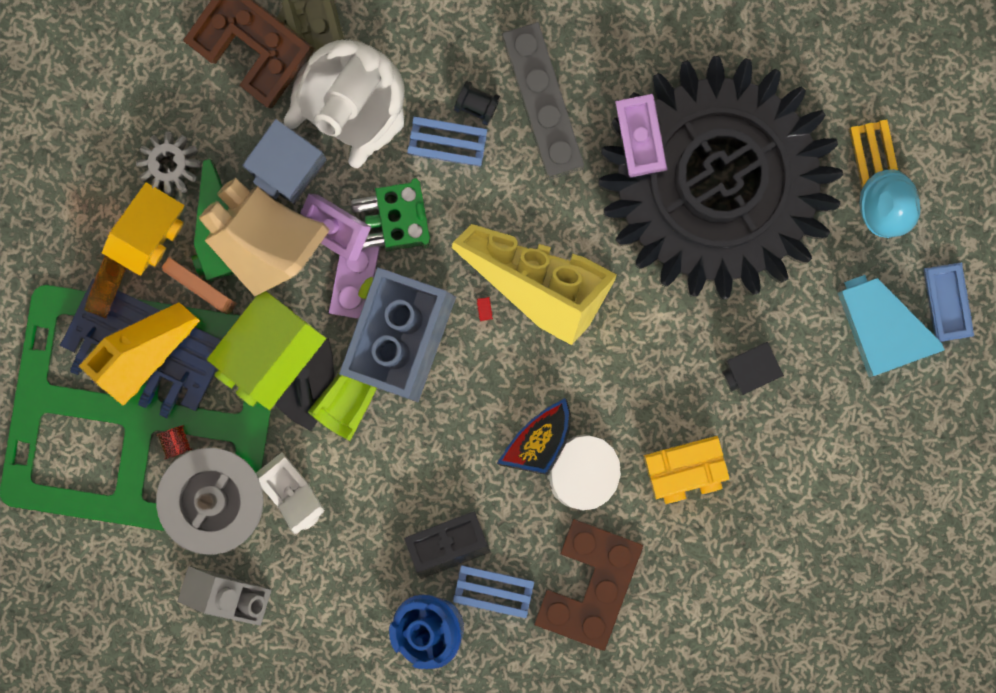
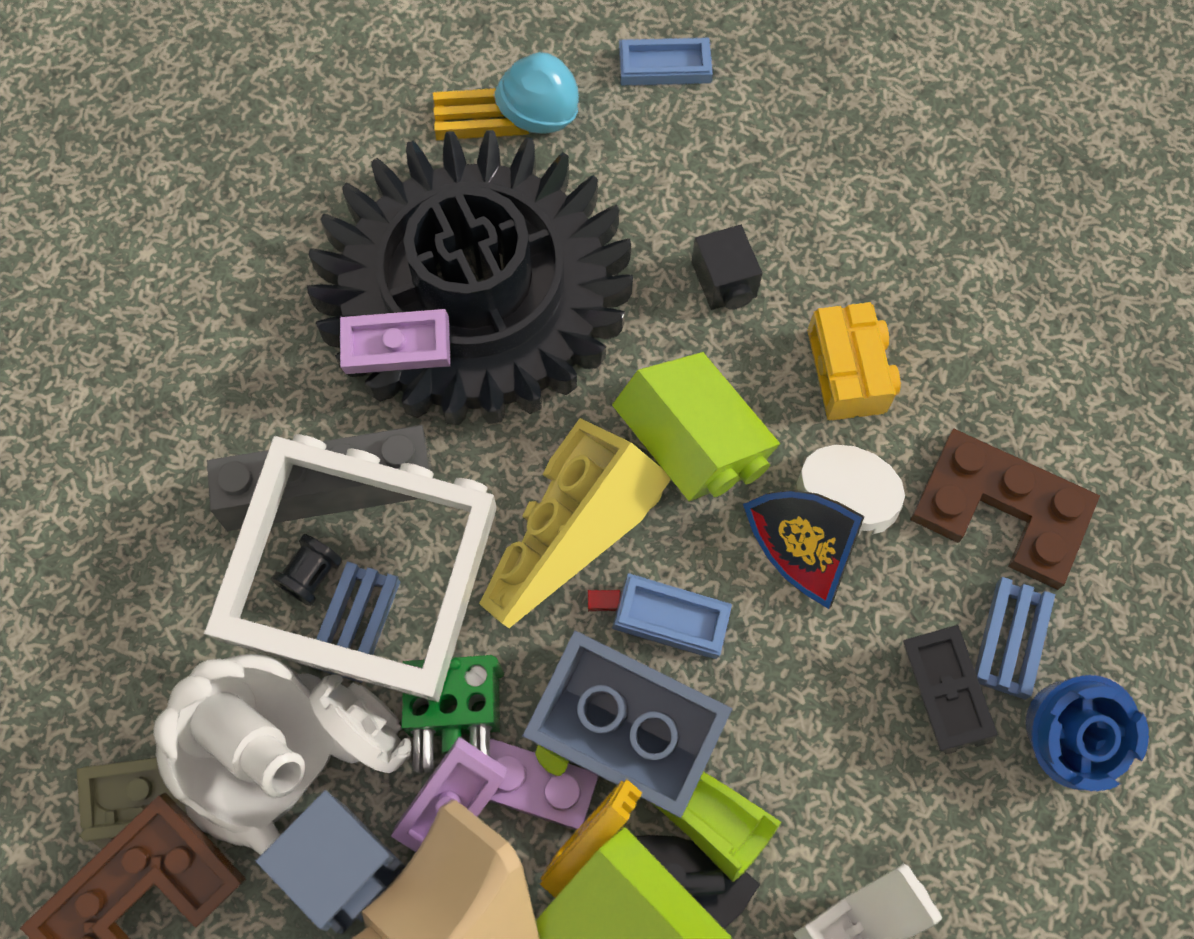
camera: 85 degrees left, 20 degrees down
medium azure slope [838,275,944,377] -> none
none -> white window [204,434,497,702]
none -> white tile [309,674,411,773]
none -> yellow tile [540,779,642,898]
none -> lime brick [612,352,780,502]
none -> medium blue tile [612,573,732,659]

